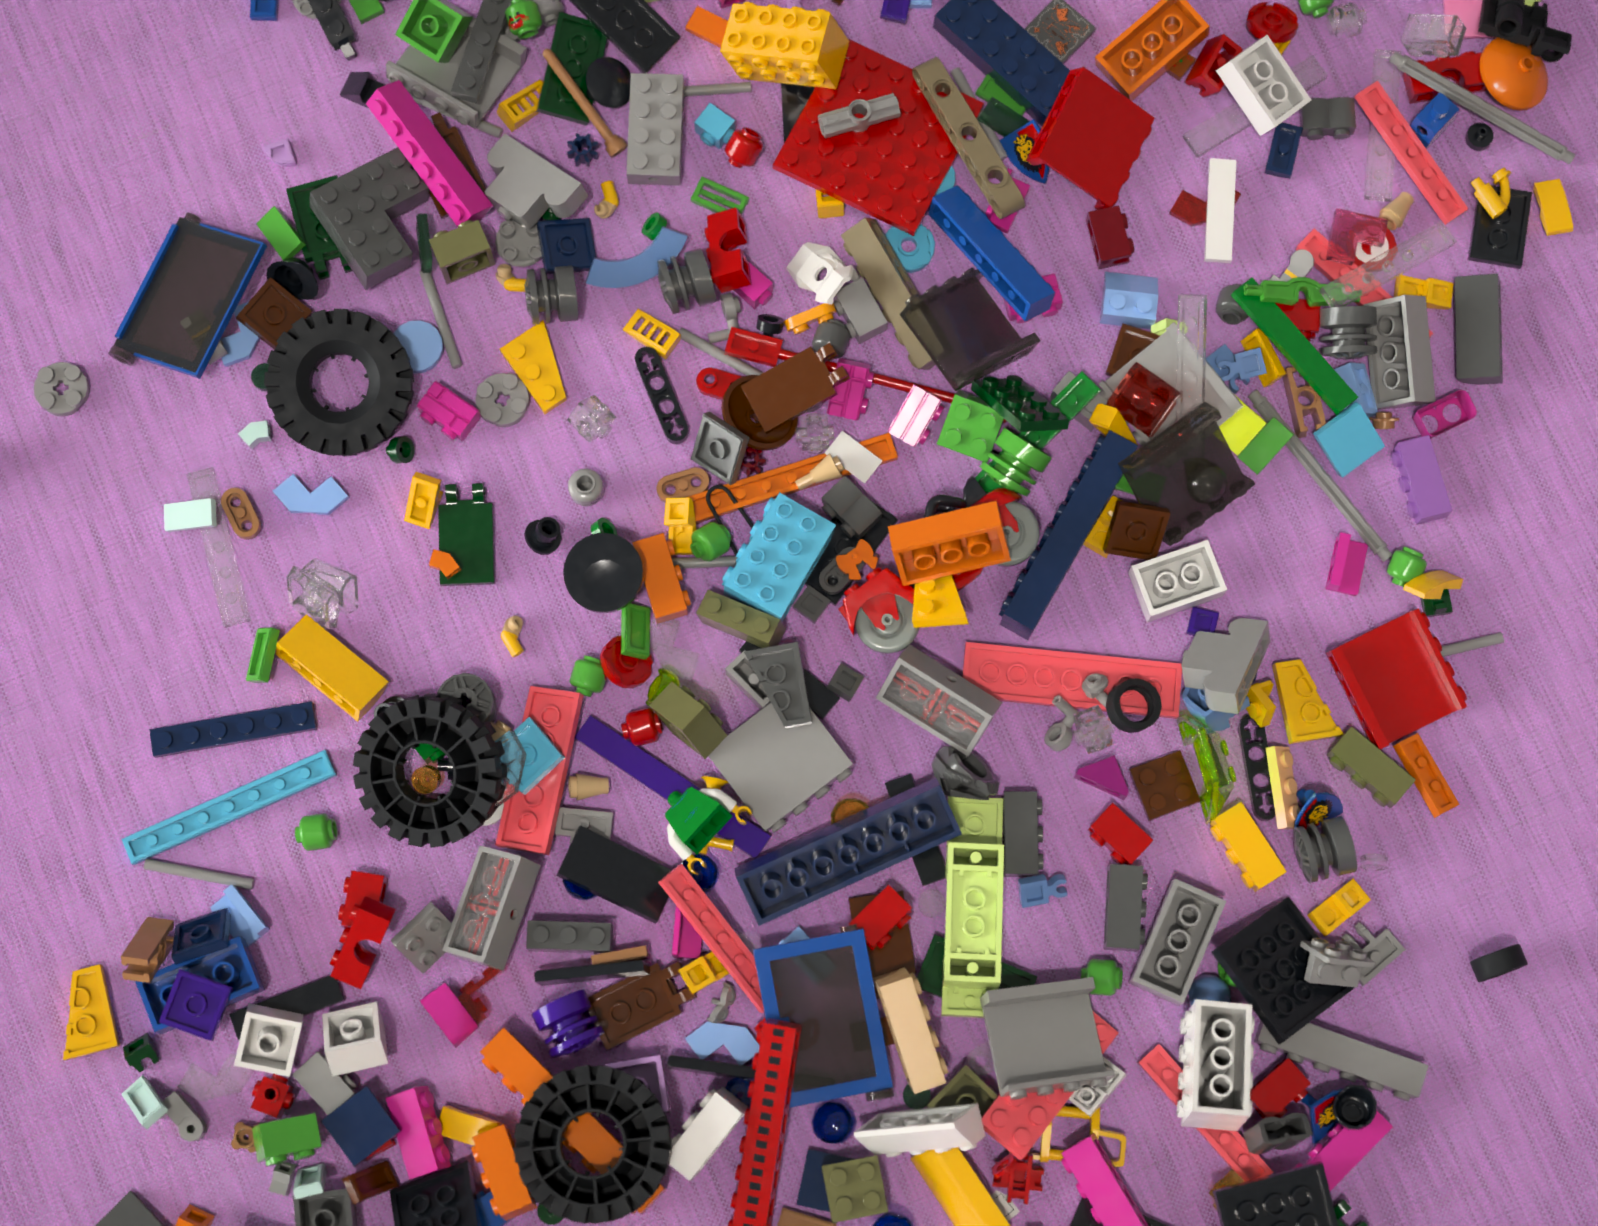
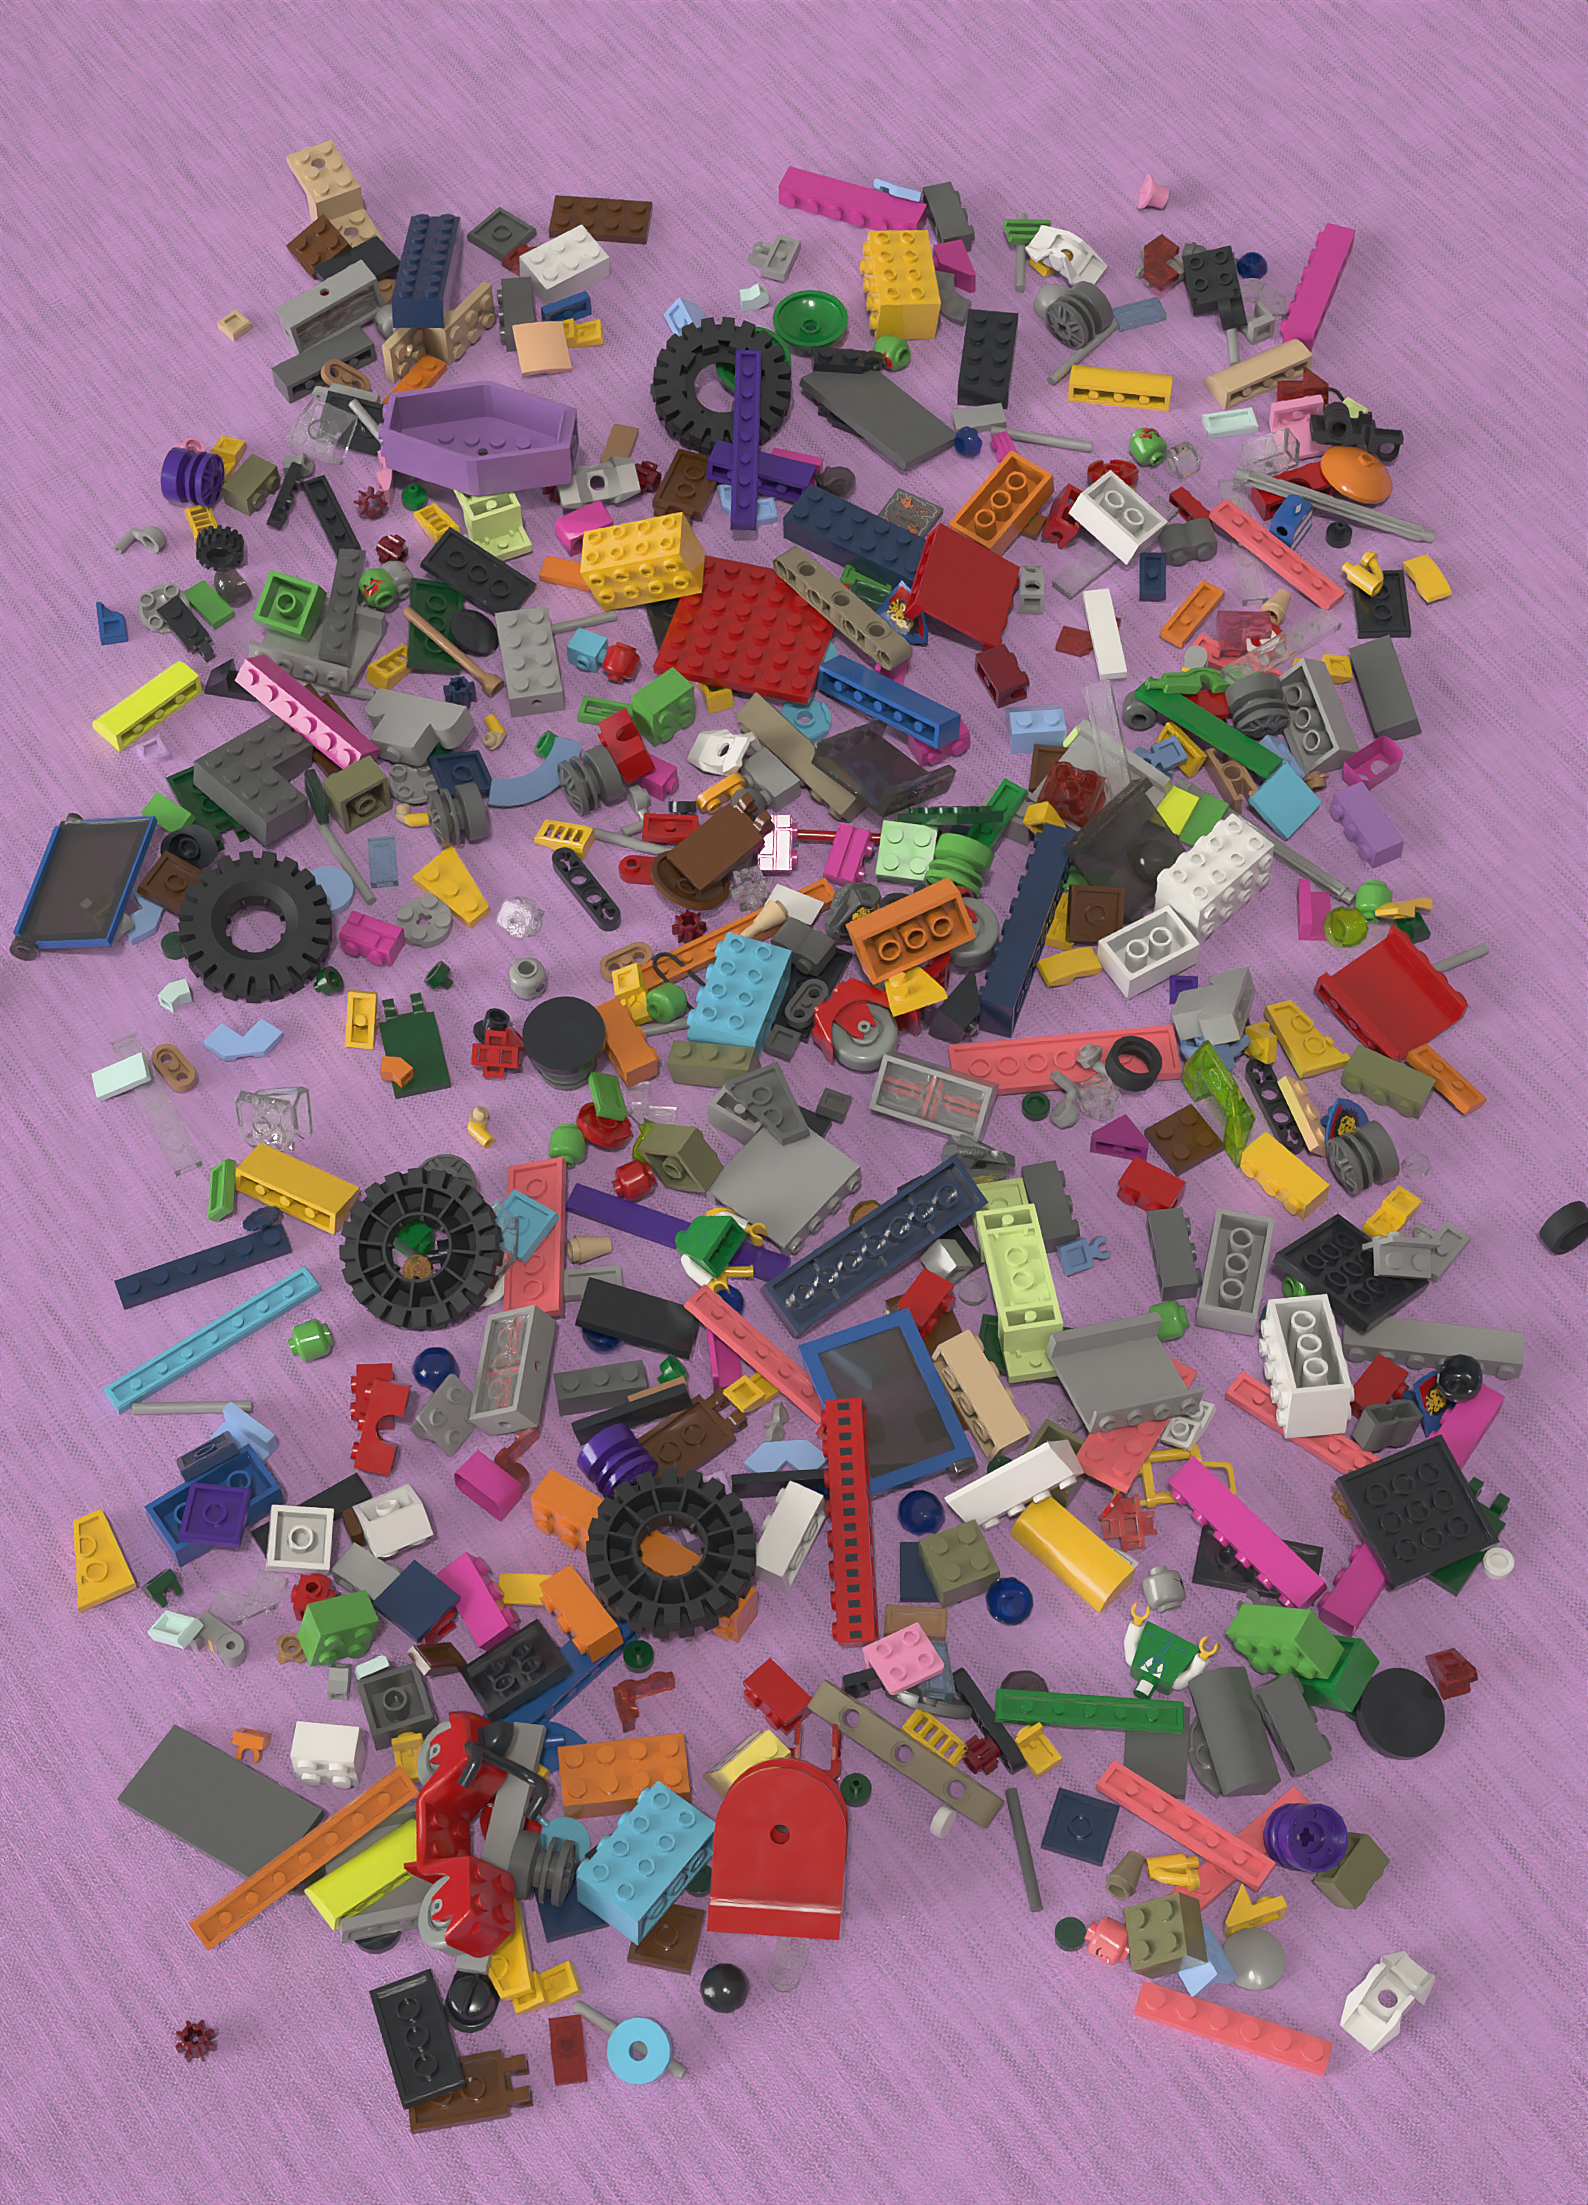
camera: 10 degrees left, 20 degrees down
medium nougat piece [121,917,174,983] -> none
dark grey tile [691,412,749,485] -> none
light grey piece [818,93,901,138] -> none
orange piece [835,539,878,580] -> none
none -> neon yellow brick [92,661,203,752]
none -> dark blue piece [242,1206,281,1231]
none -> reddish brown tile [341,1507,366,1547]
none -> clear light blue tile [367,836,399,889]
none -> clear blue hair [411,1347,461,1393]
none -> dark green tile [424,961,454,990]
none -> red piece [471,1026,525,1080]
none -> bright green brick [632,667,695,747]
none -> green tile [657,1356,689,1384]
none -> dark grey helmet [823,882,882,944]
none -> light grey brick [920,1239,973,1285]
none -> black slope [928,971,981,1042]
none -> light grey leg [1019,566,1044,614]
none -> dark green tile [1021,1092,1050,1121]
none -> yellow slope [1036,946,1103,987]
none -> white brick [1154,813,1274,944]
none -> orange plate [1159,580,1225,649]
none -> red piece [1168,486,1213,526]
none -> clear neon green hair [1323,906,1369,949]

